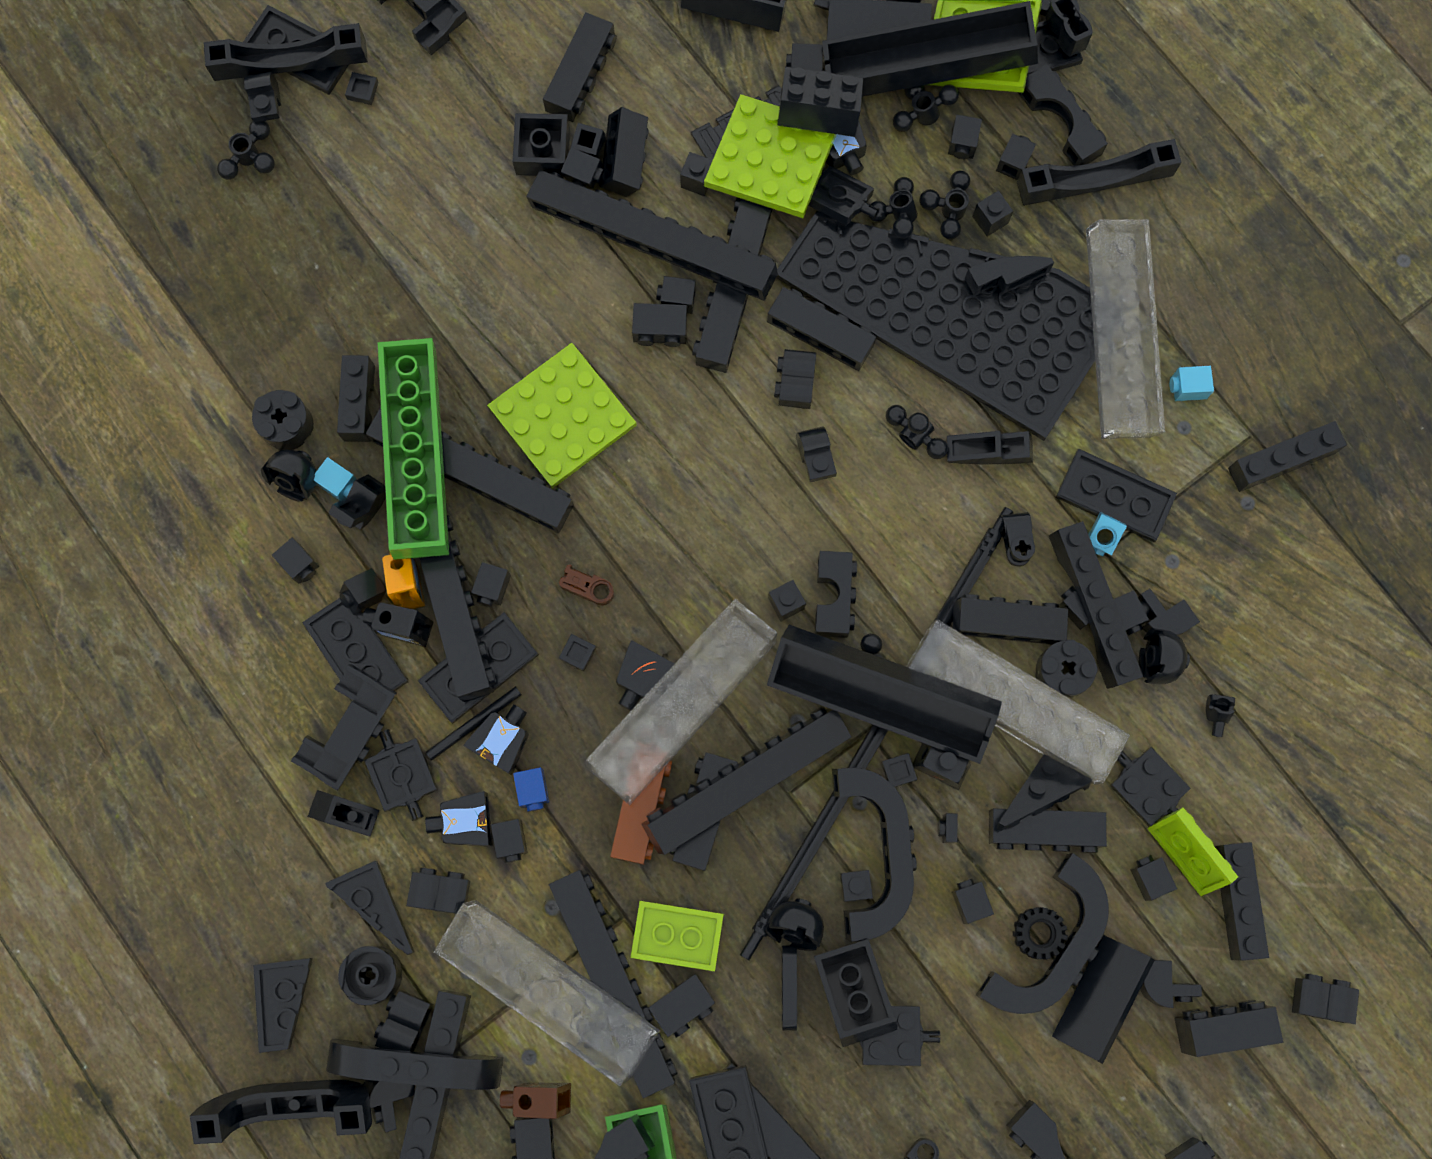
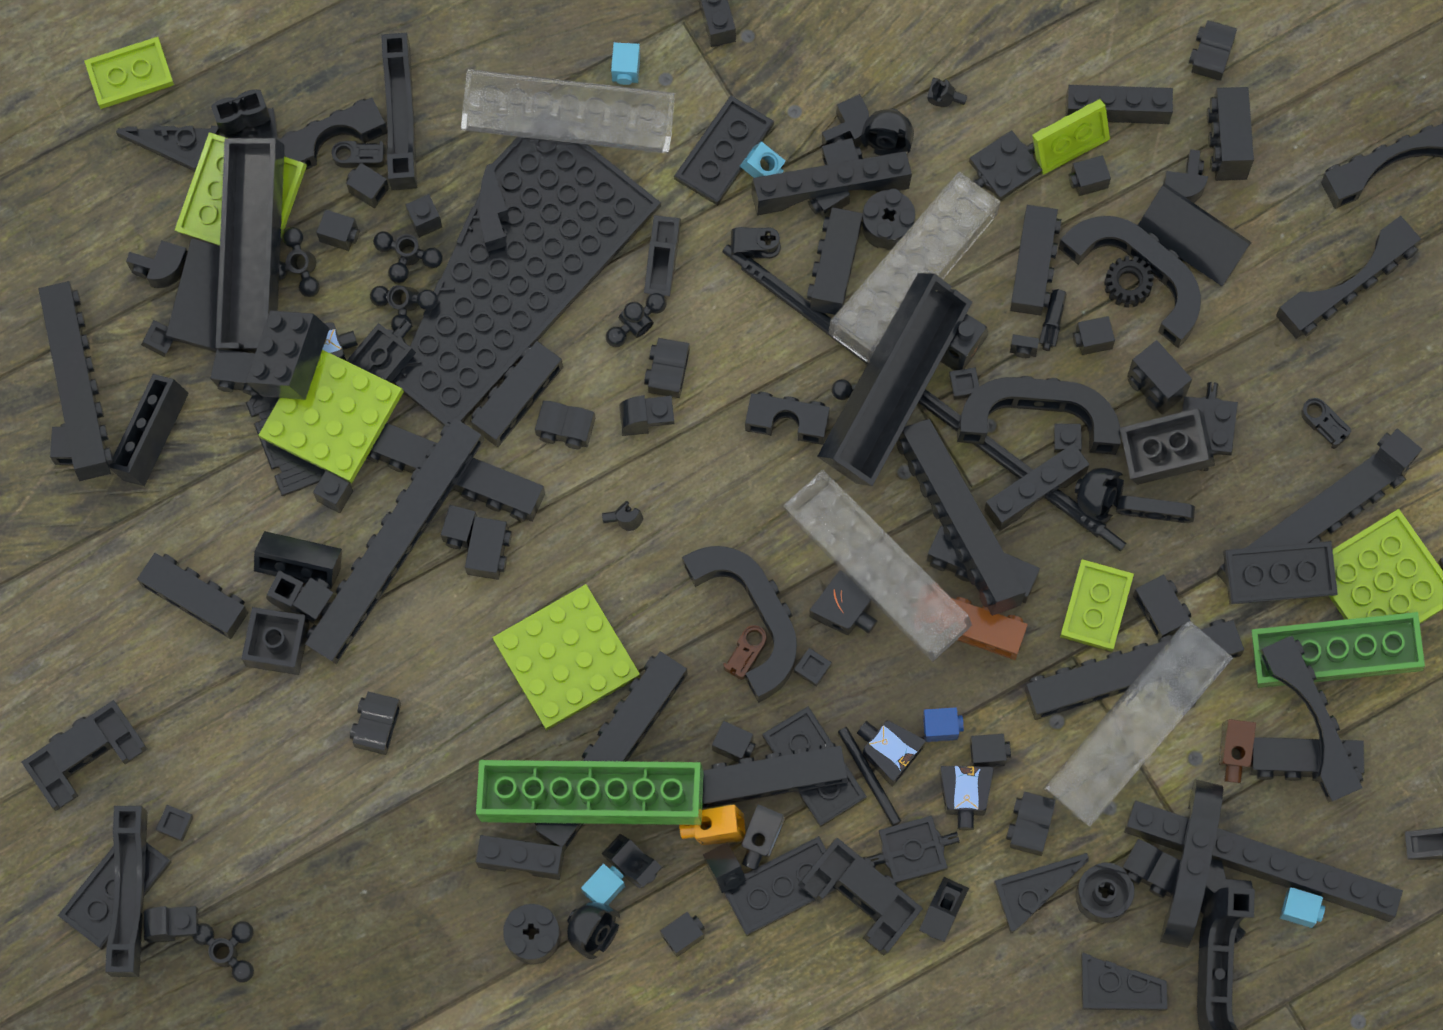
camera: 80 degrees left, 5 degrees down
black brick [768,580,806,622] -> none
black wing [997,754,1092,831] -> none
none -> black piece [331,141,385,168]
none -> black brick [350,691,401,755]
none -> black piece [602,501,643,531]
none -> black brick [644,338,690,398]
none -> black arch [682,546,797,703]
none -> black arch [984,443,1090,531]
none -> black piece [1039,289,1067,351]
none -> black brick [1127,340,1192,415]

